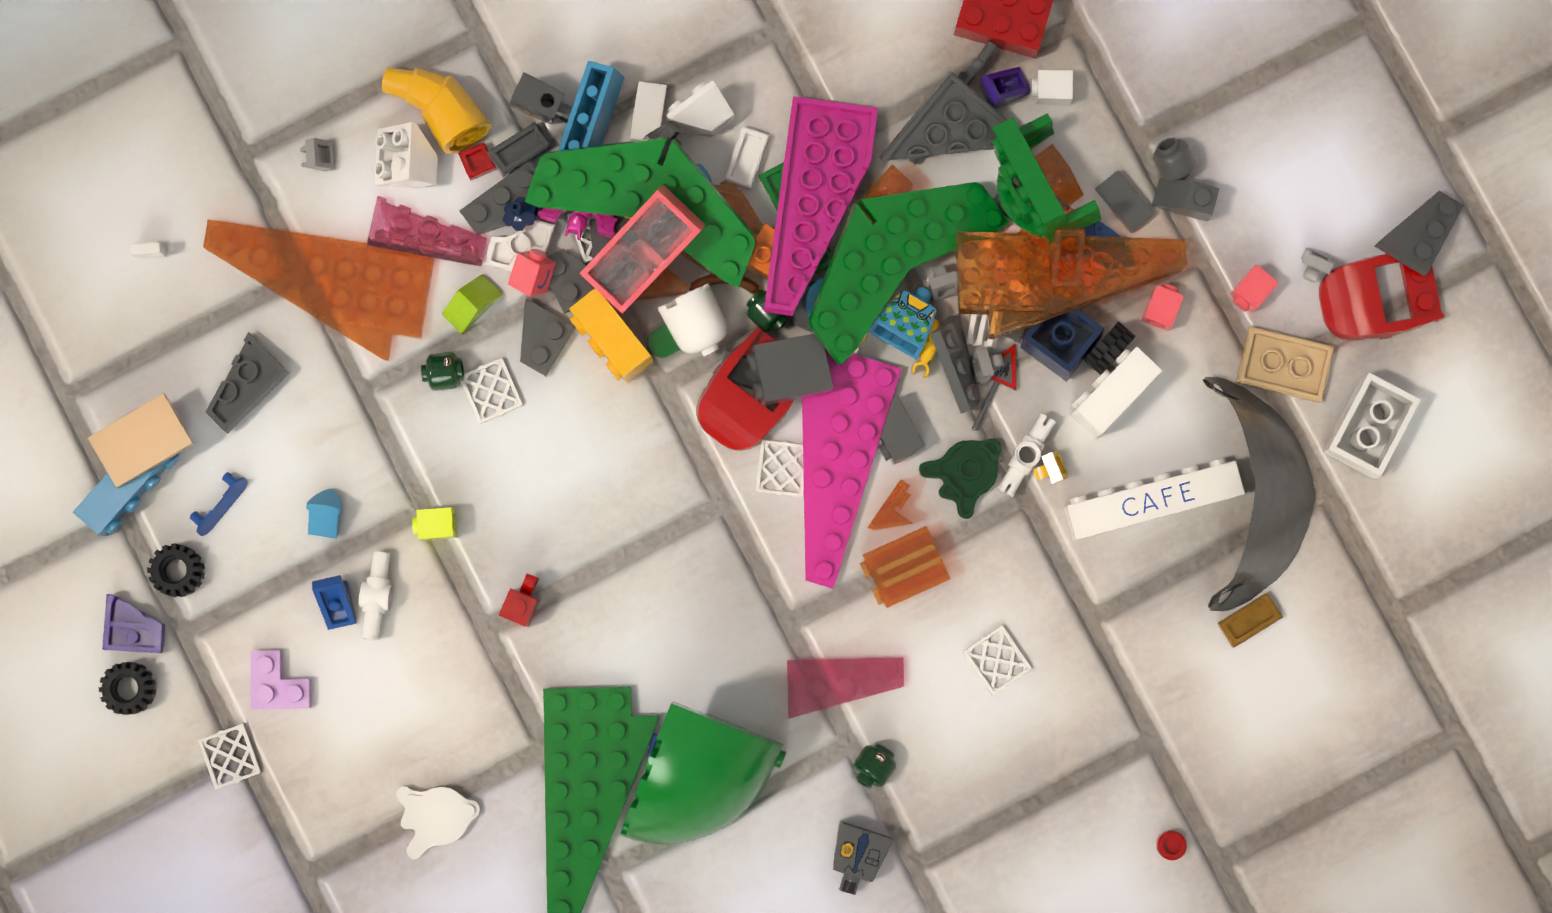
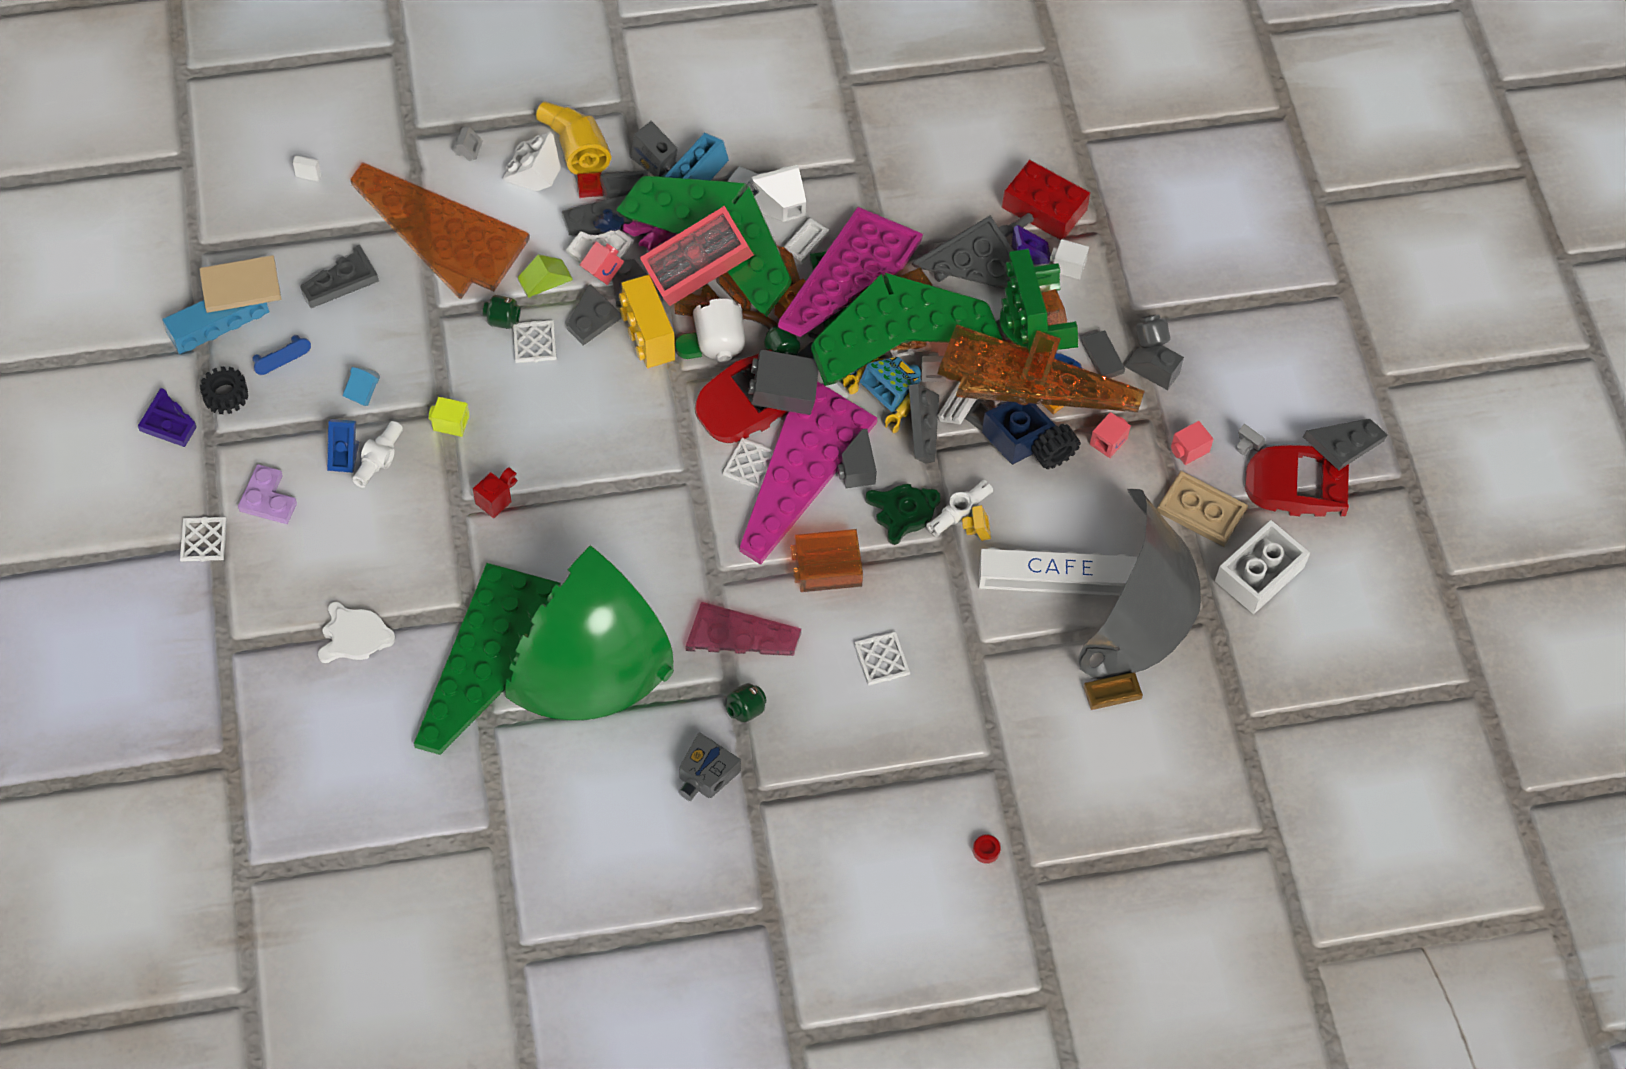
camera: 10 degrees right, 25 degrees down
black tyre [98,662,156,715] -> none
clear pink wing [367,196,487,267] -> none
clear orange slope [867,479,913,532] -> none
light grey tile [970,347,1004,385] -> none
piece [972,344,1016,431] -> none
white brick [1071,347,1163,439] -> none

